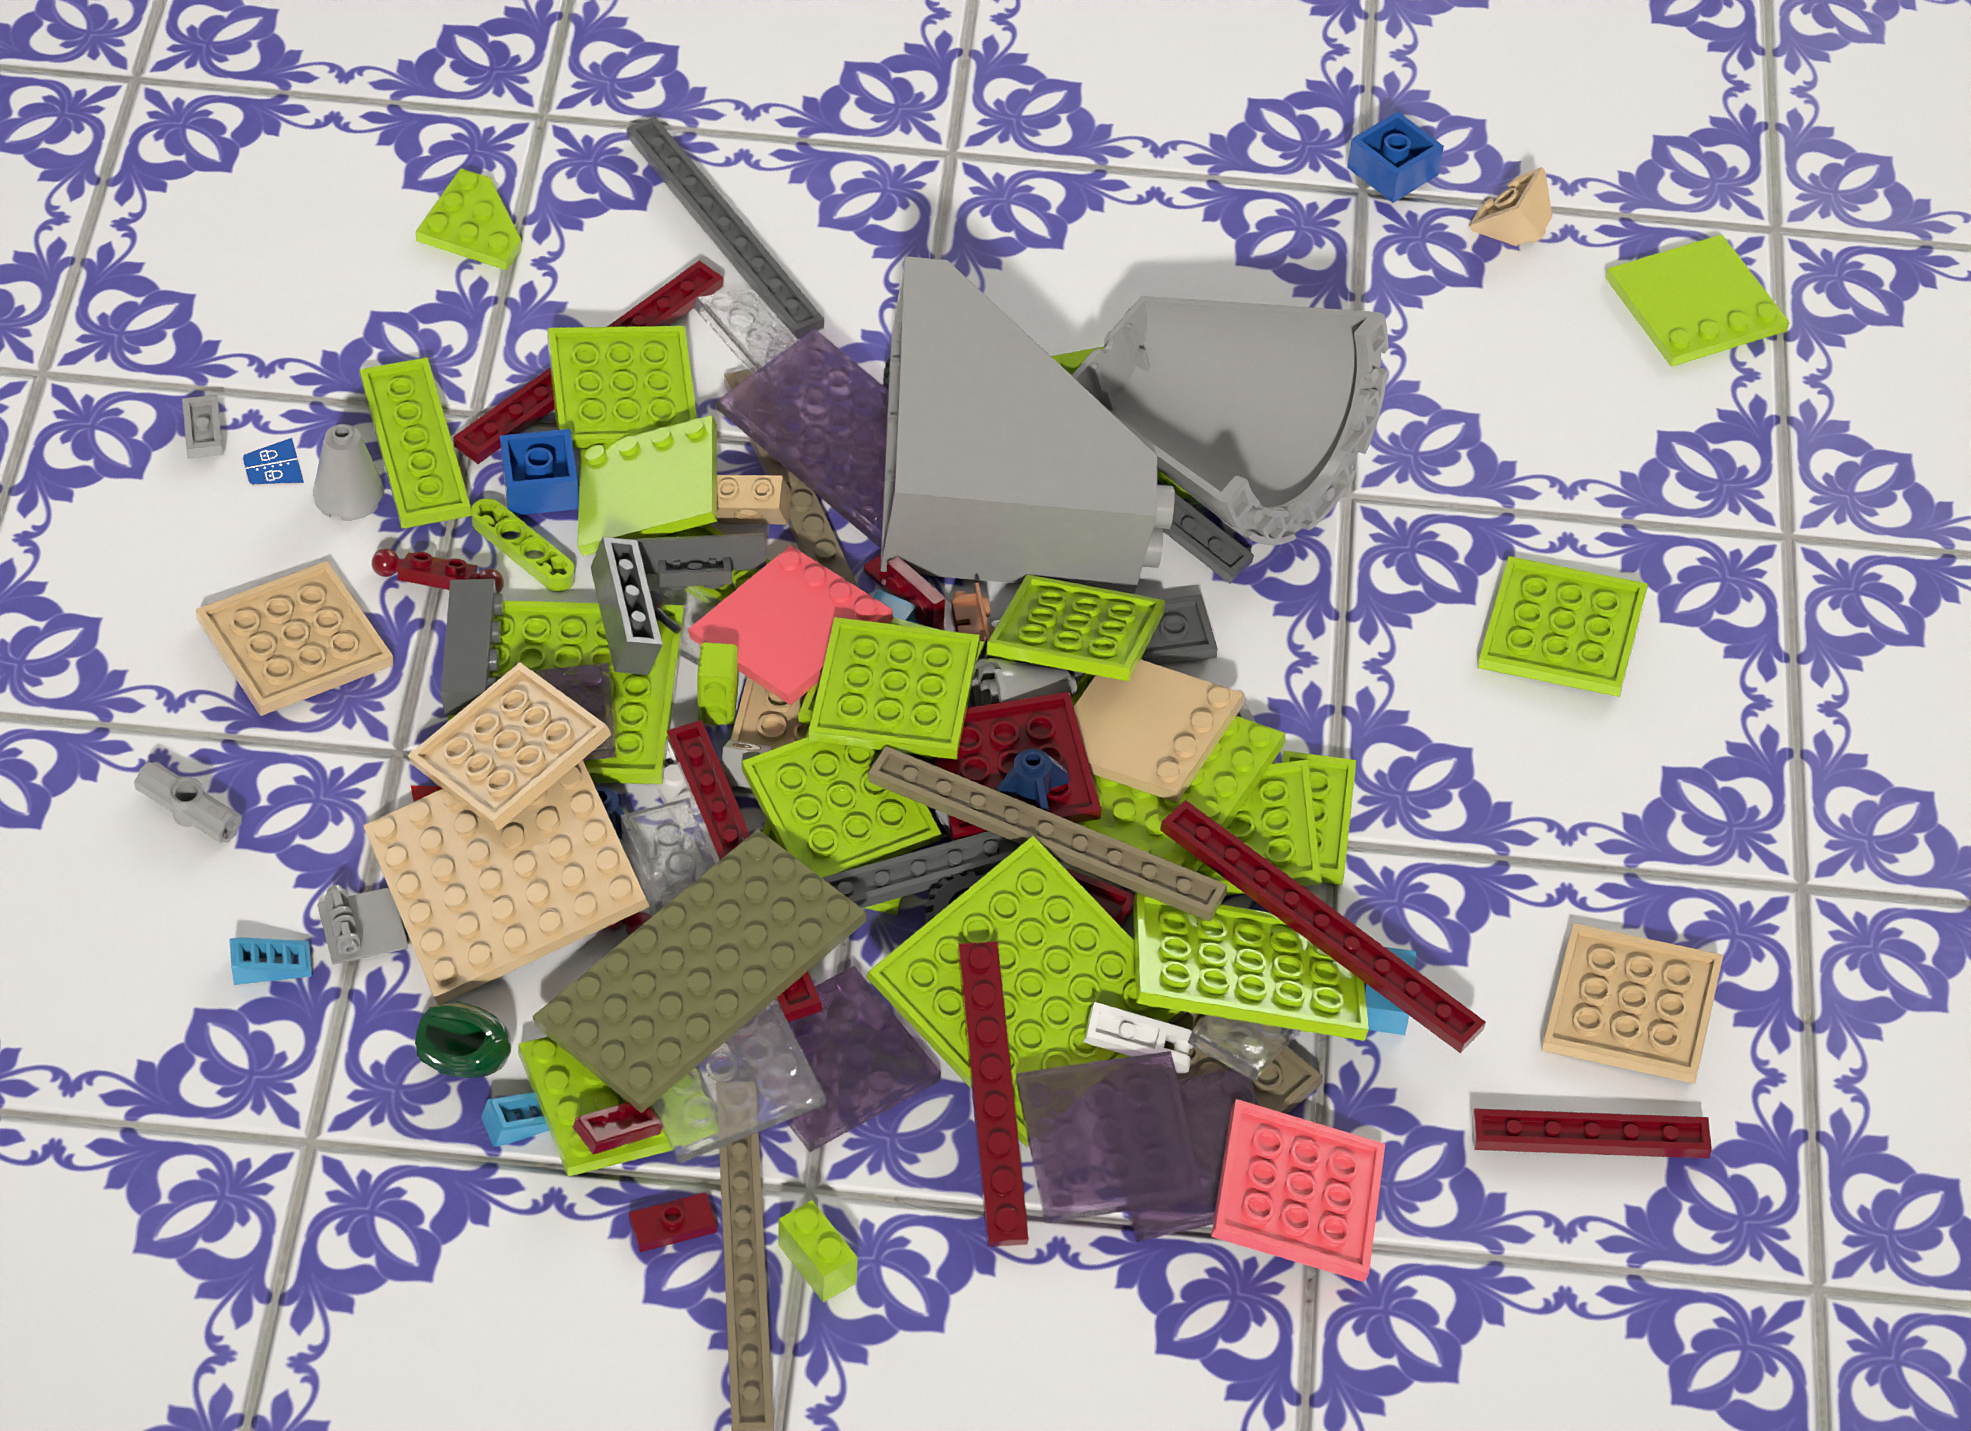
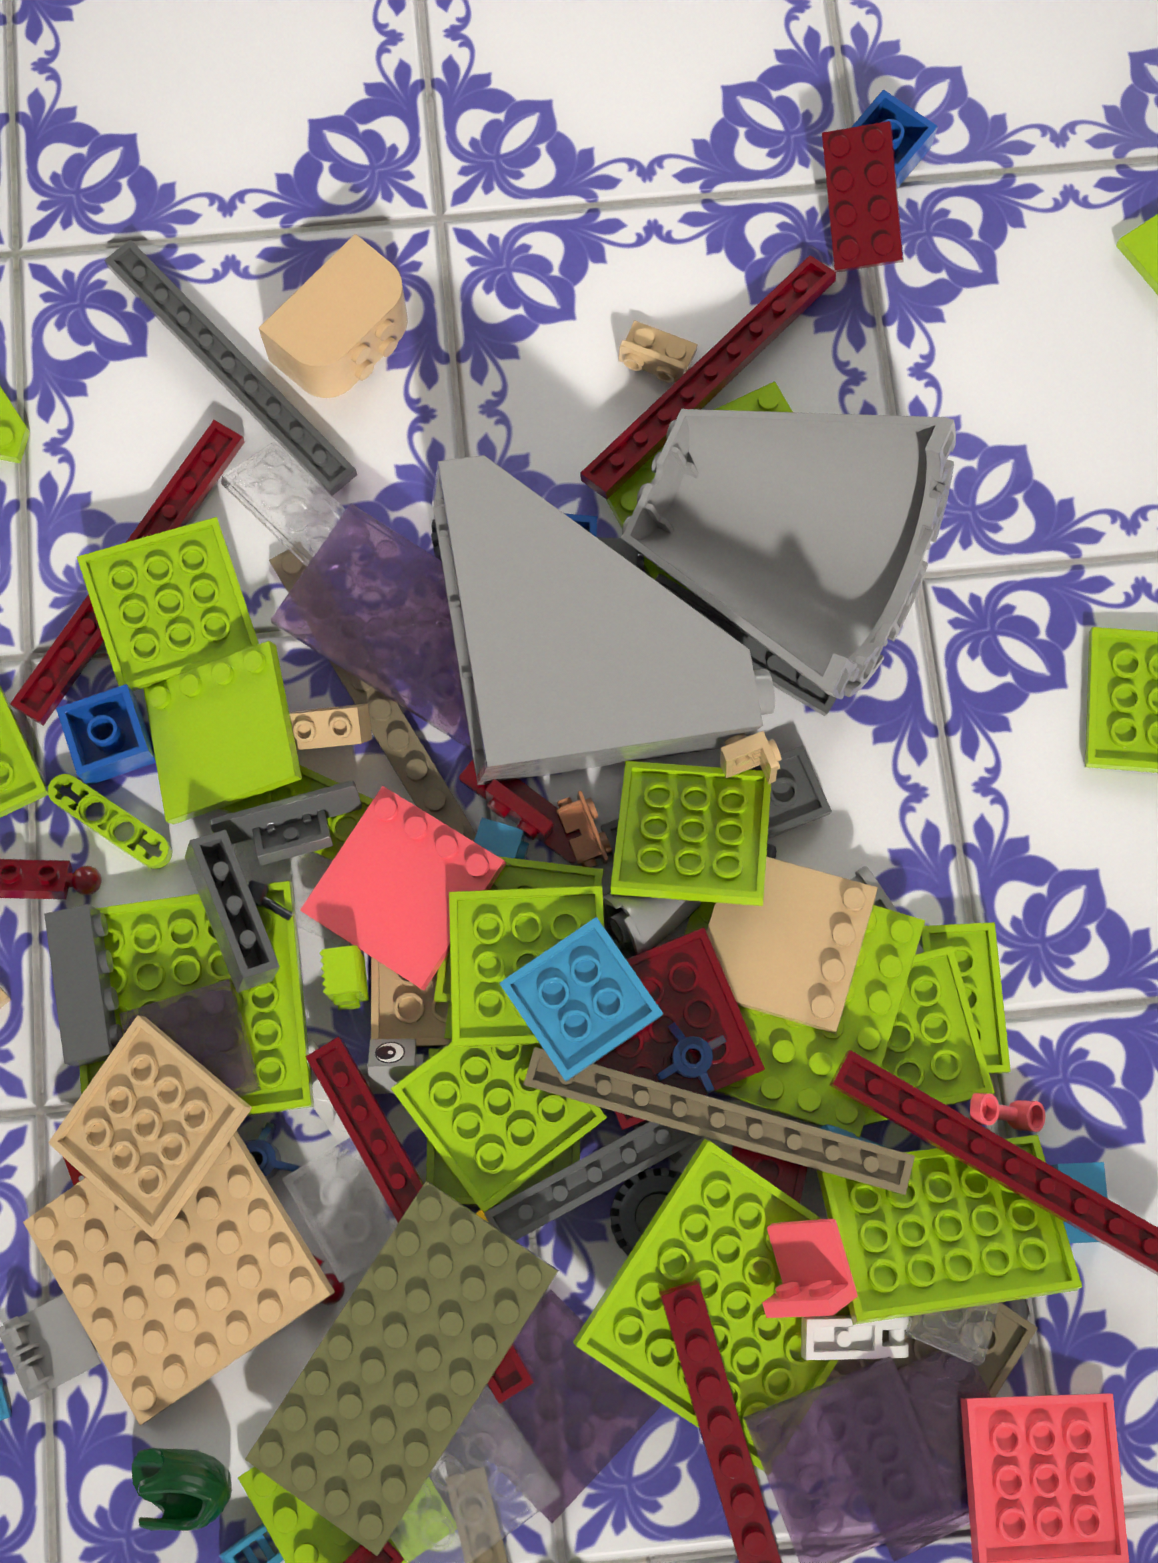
camera: 10 degrees left, 25 degrees up
tan slope [1469,167,1552,246] -> none
none -> tan brick [259,234,408,398]
none -> dark azure plate [499,917,663,1082]
none -> dark red plate [580,255,836,500]
none -> tan bracket [619,320,698,383]
none -> tan bracket [720,731,782,784]
none -> coral bracket [762,1218,858,1318]
none -> dark red plate [822,121,904,272]
none -> coral bar [970,1093,1046,1132]

